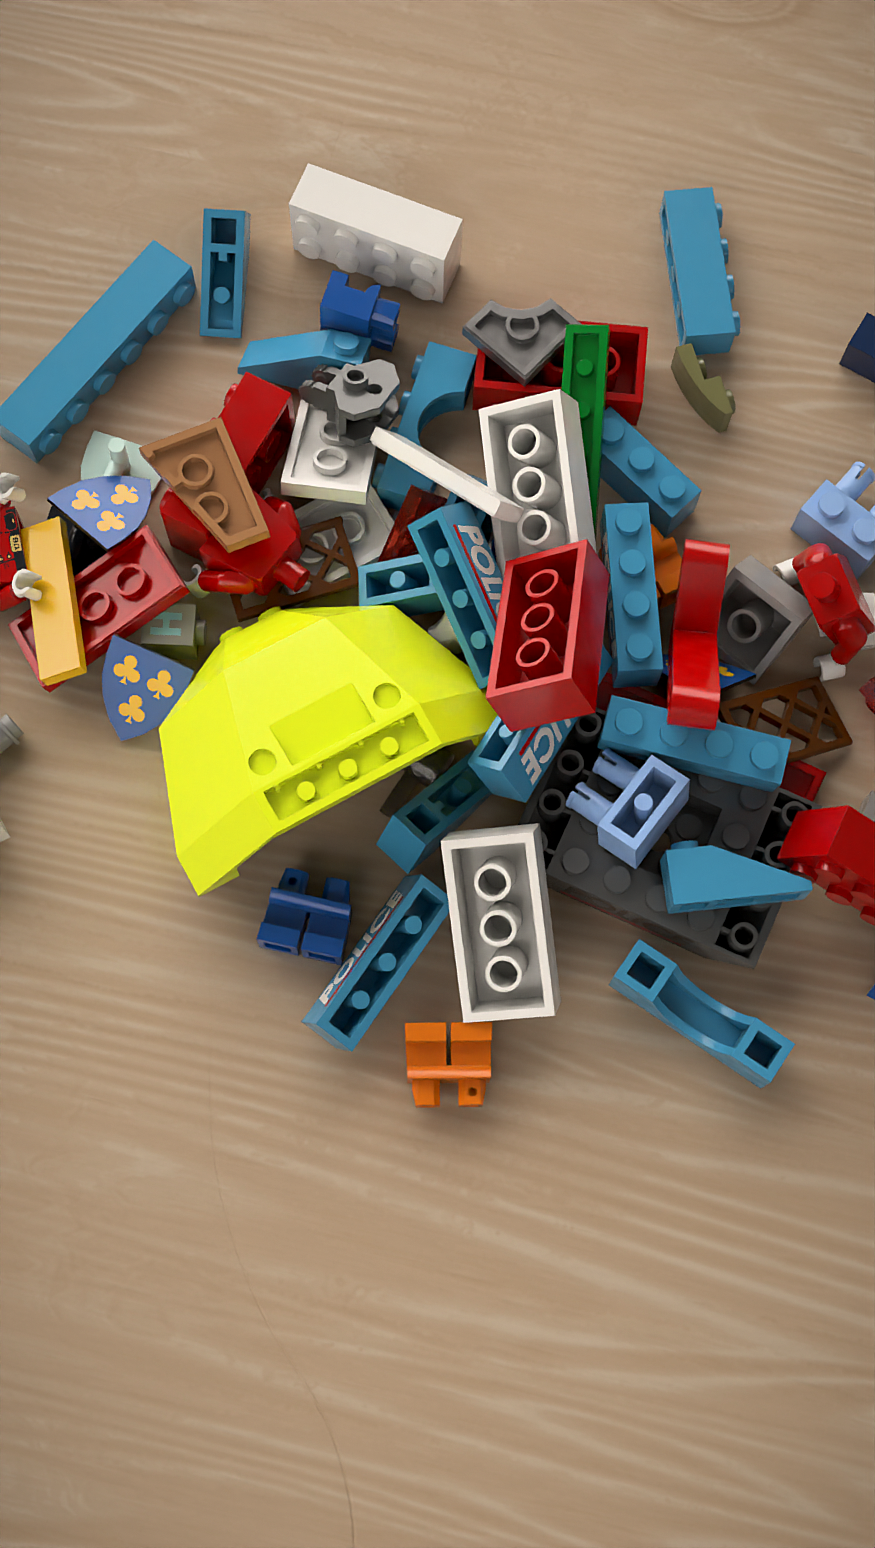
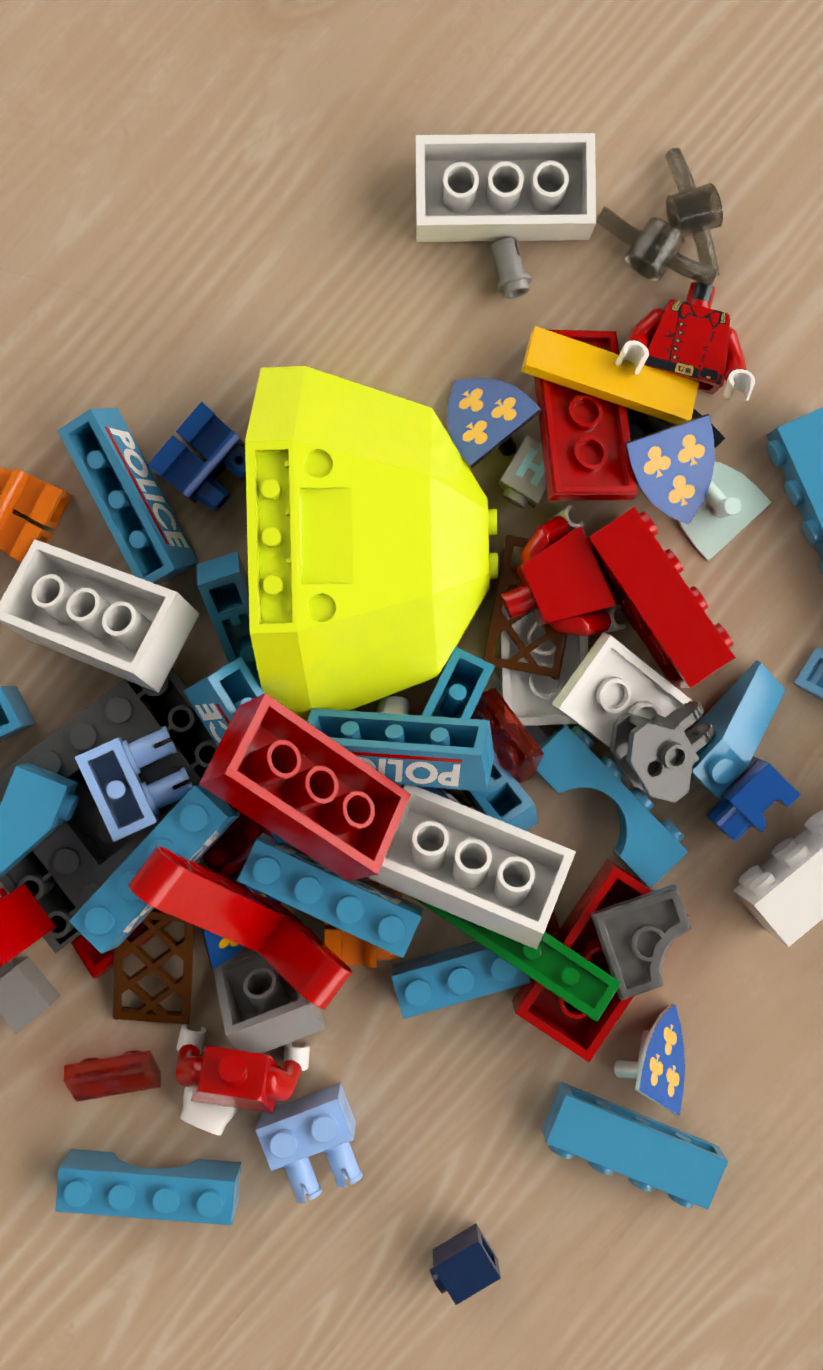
camera: 120 degrees right, 15 degrees up
medium nougat wing [139,417,270,553] -> none
white tile [370,426,524,523] -> none
olive slope [671,343,736,433] -> none
none -> shield [614,1004,685,1116]

